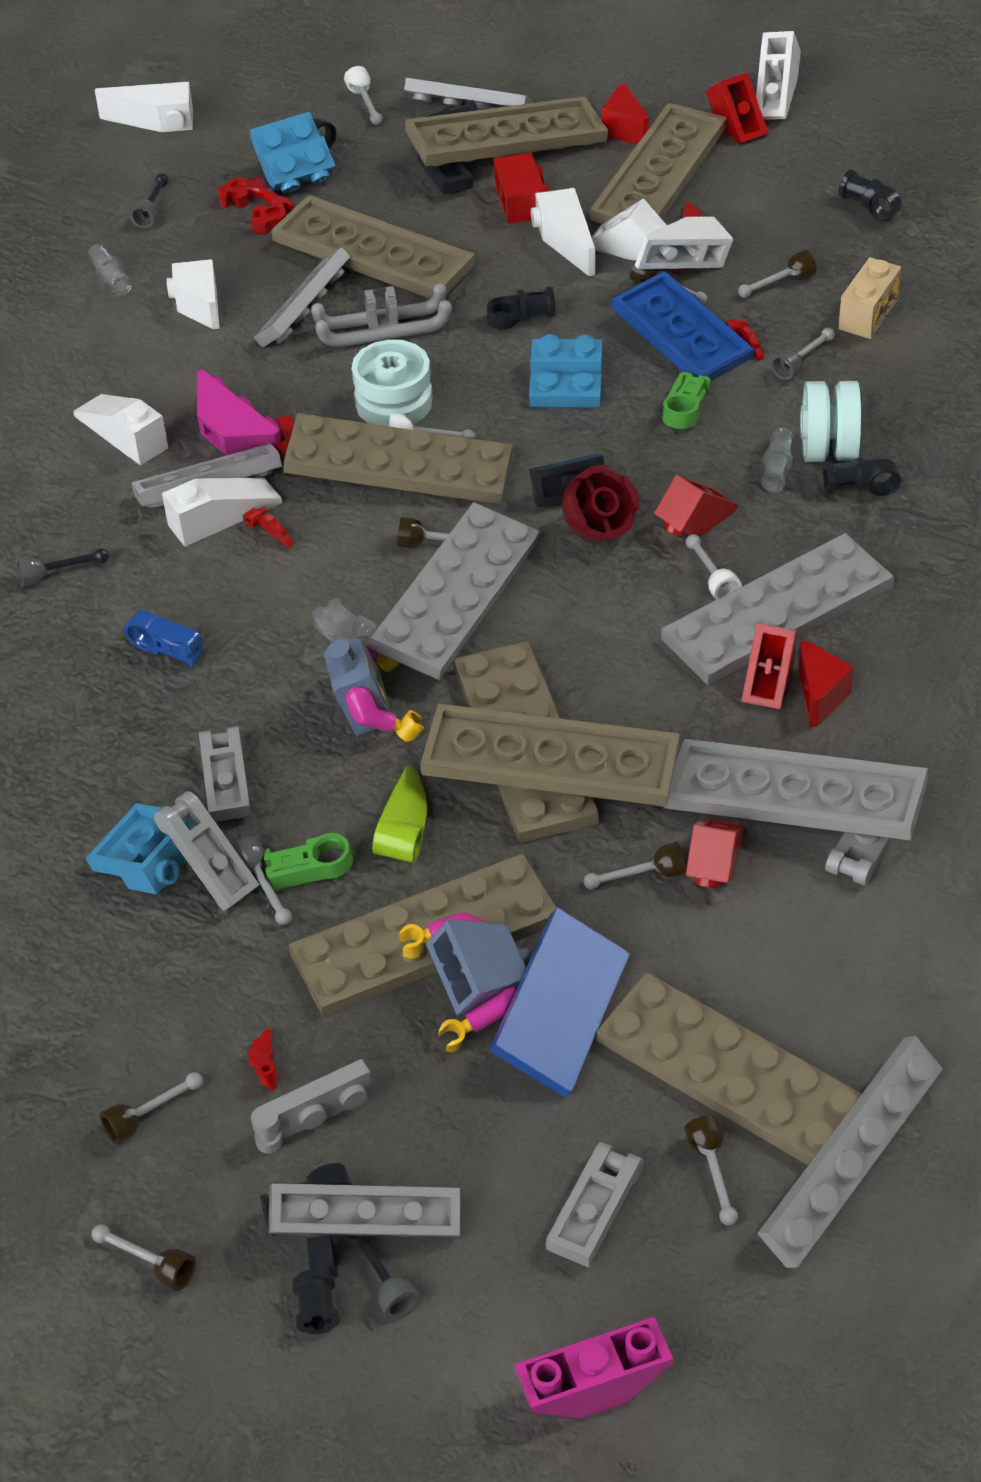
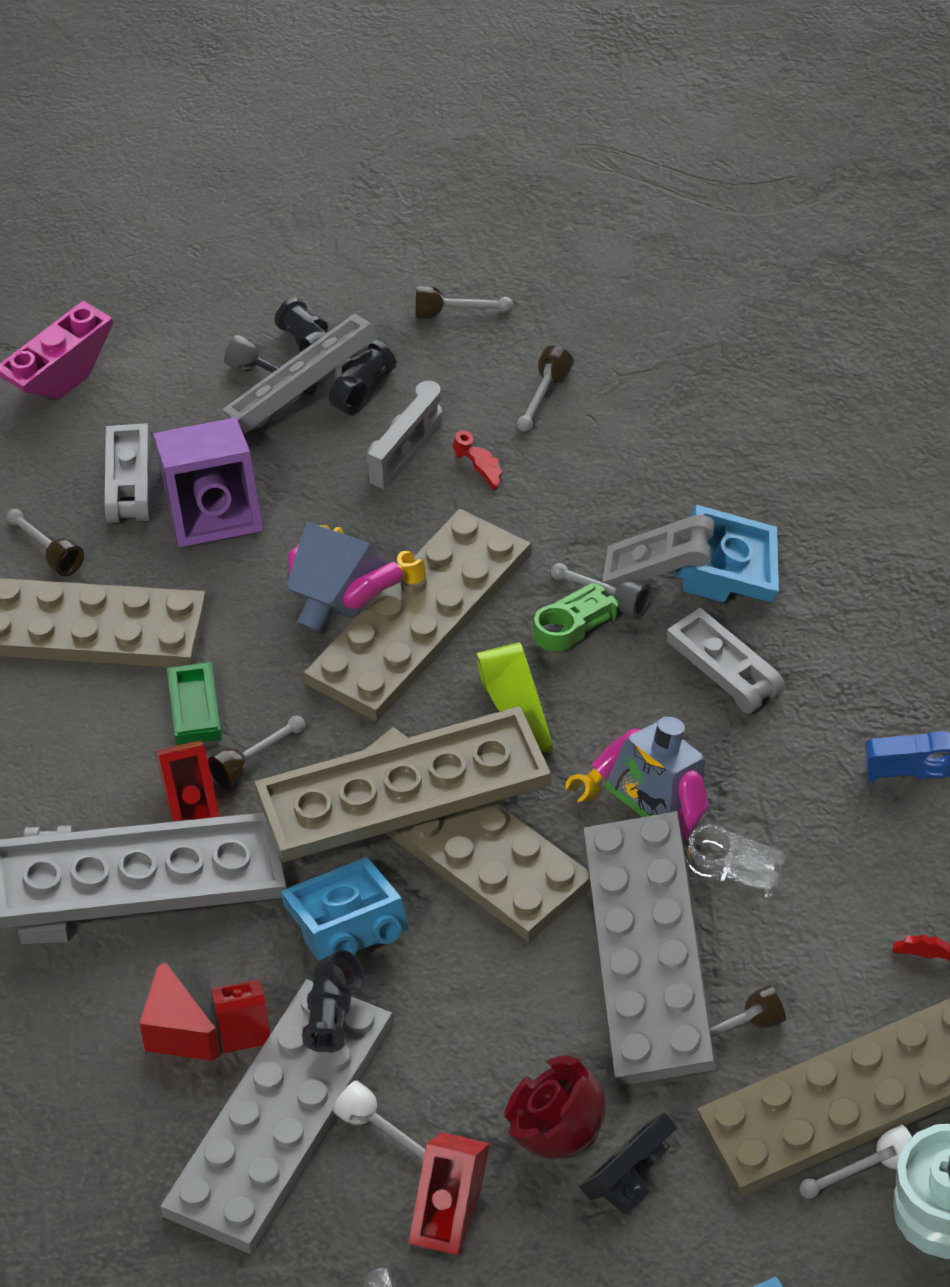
camera: 150 degrees right, 0 degrees up
tile [489,907,630,1097] -> none
none -> medium lavender slope [153,417,263,548]
none -> green tile [167,662,222,746]
none -> dark azure plate [280,857,410,961]
none -> black connector [302,949,364,1053]

